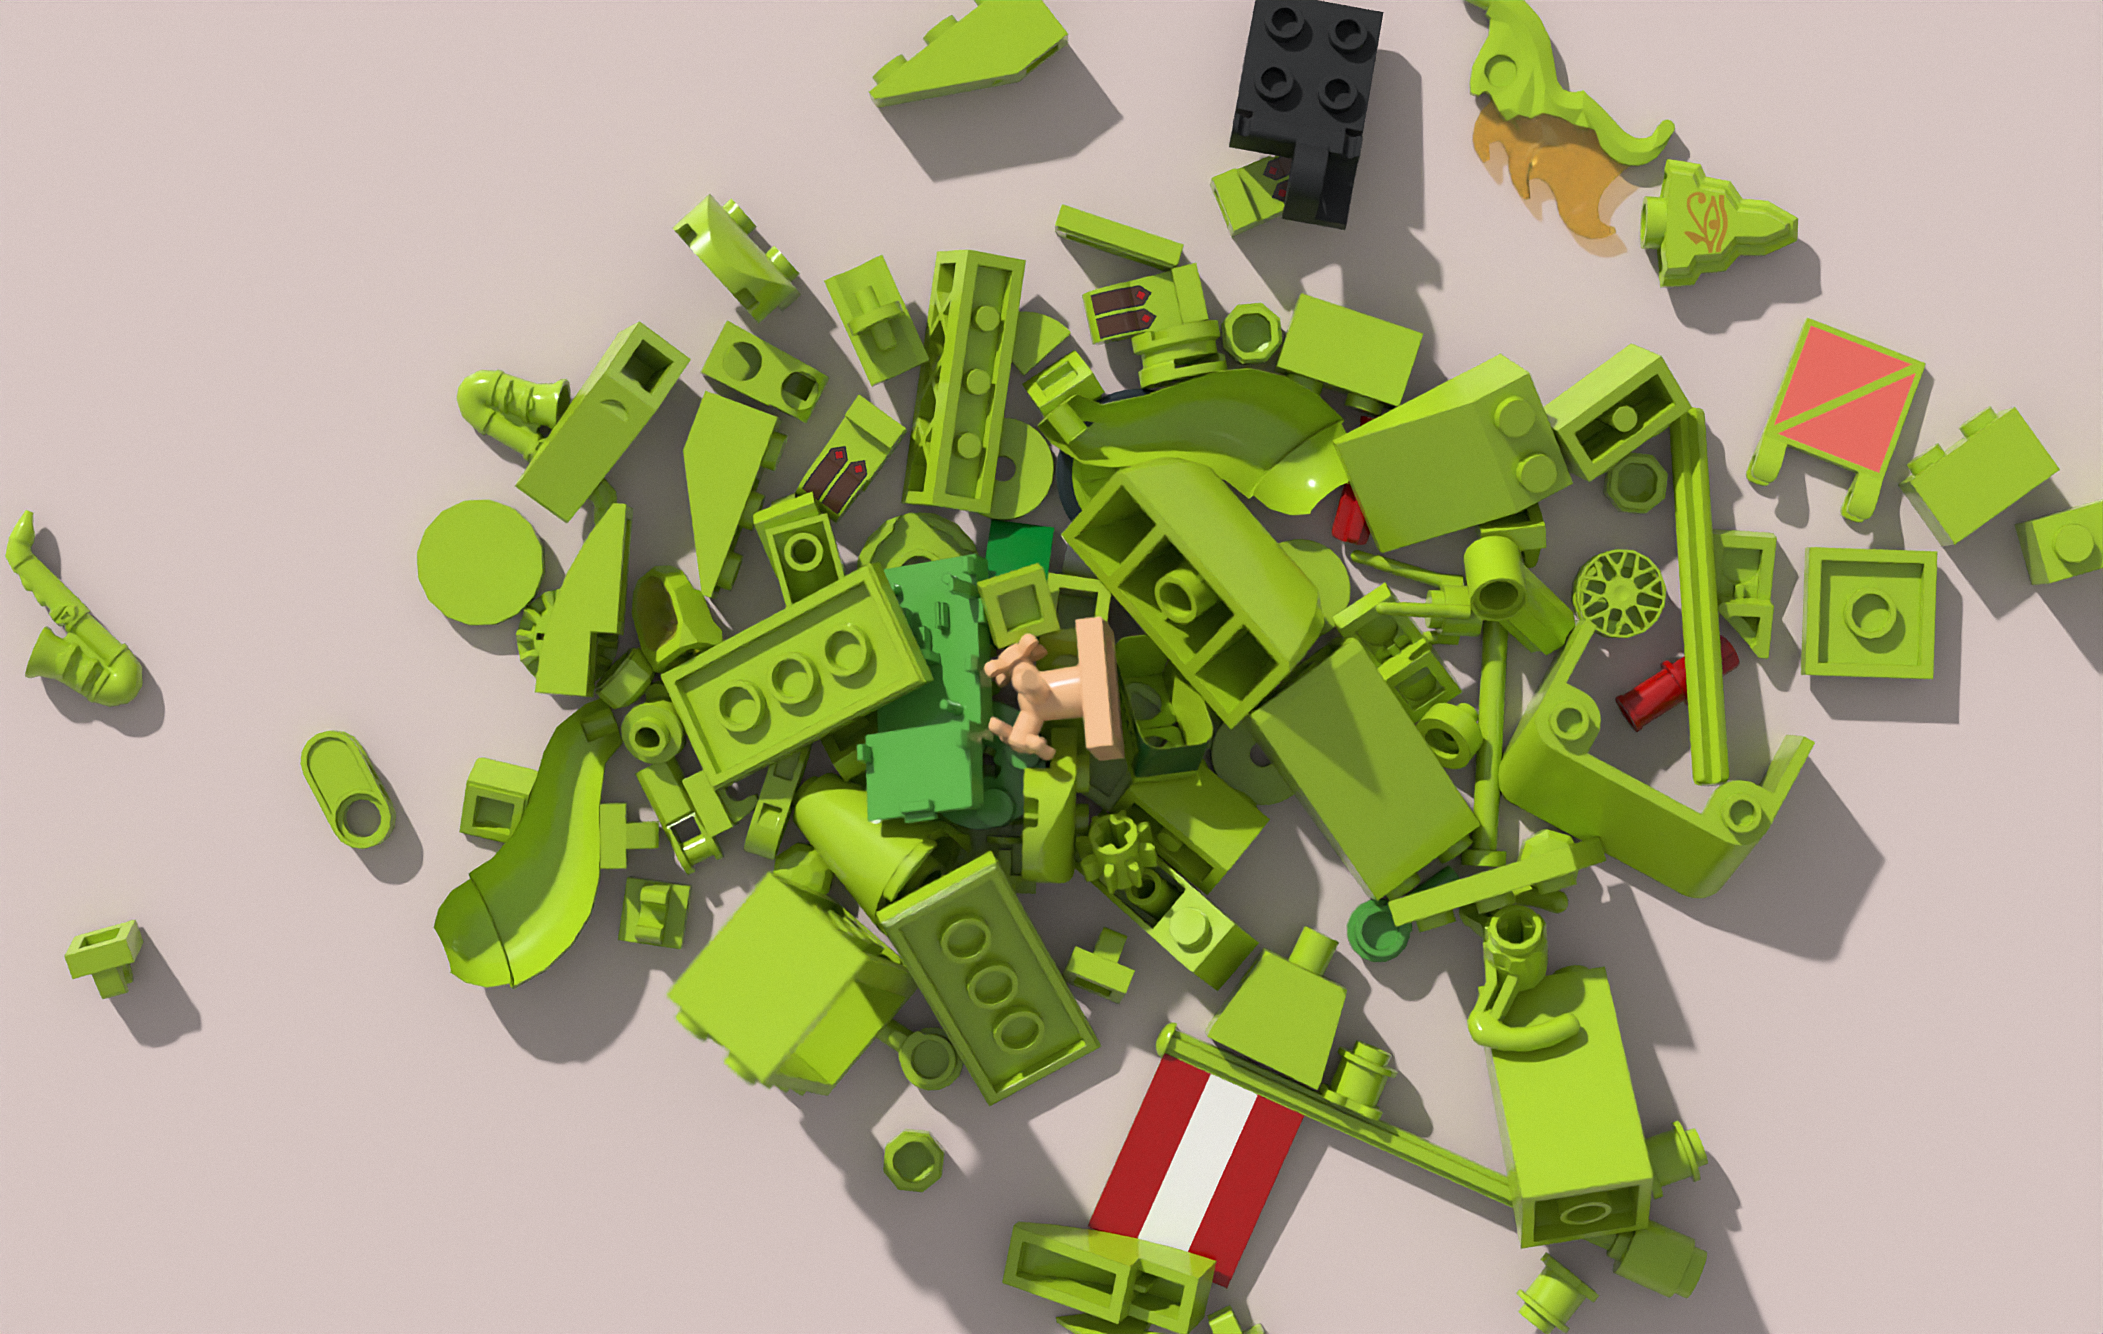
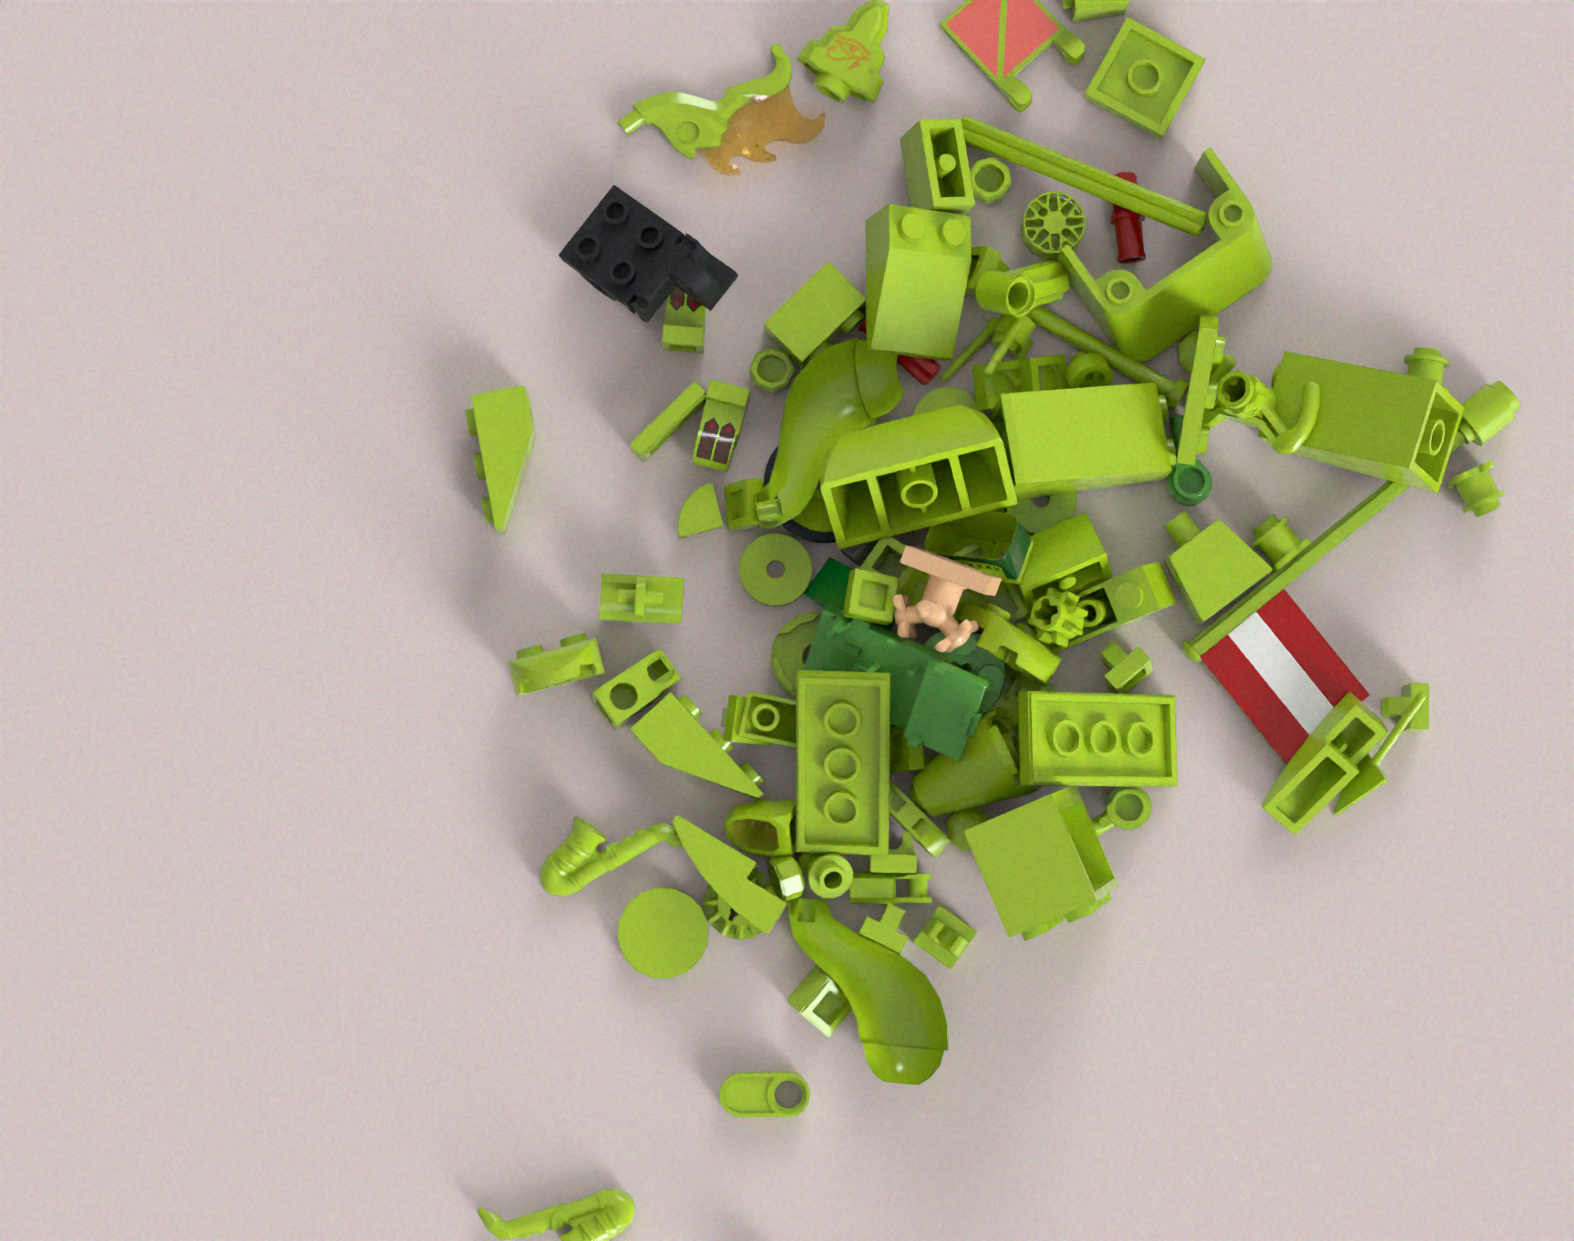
camera: 60 degrees left, 5 degrees down
lime slope [515,321,691,523] -> none
lime leg [795,394,908,524] -> none
lime tile [883,1128,945,1192] -> none
lime fence [901,249,1026,514] -> none
lime wheel [1131,320,1228,389] -> none
lime slope [1713,529,1777,659] -> none

